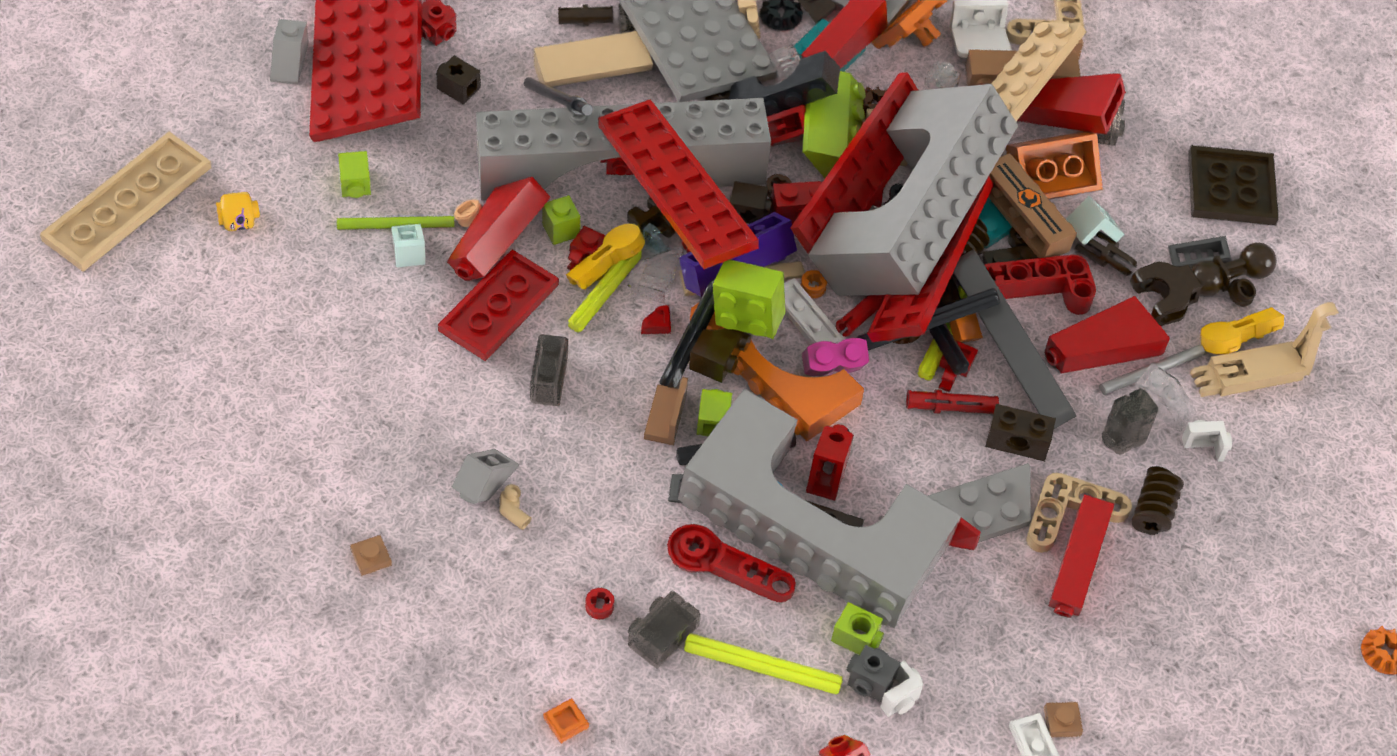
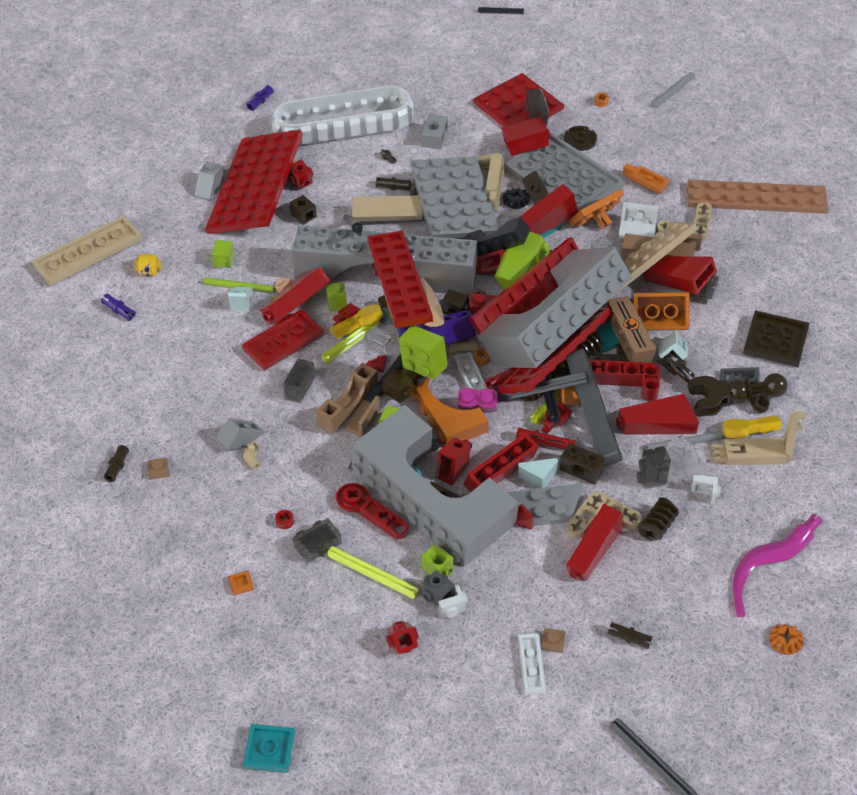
camera: 20 degrees right, 5 degrees down
none -> dark purple pin [101,293,136,321]
none -> dark brown pin [103,445,129,482]
none -> medium nougat arch [316,363,378,434]
none -> red brick [463,432,539,493]
none -> light aqua slope [518,458,558,488]
none -> dark brown pin [607,621,653,649]
none -> dark pink animal [733,514,823,617]

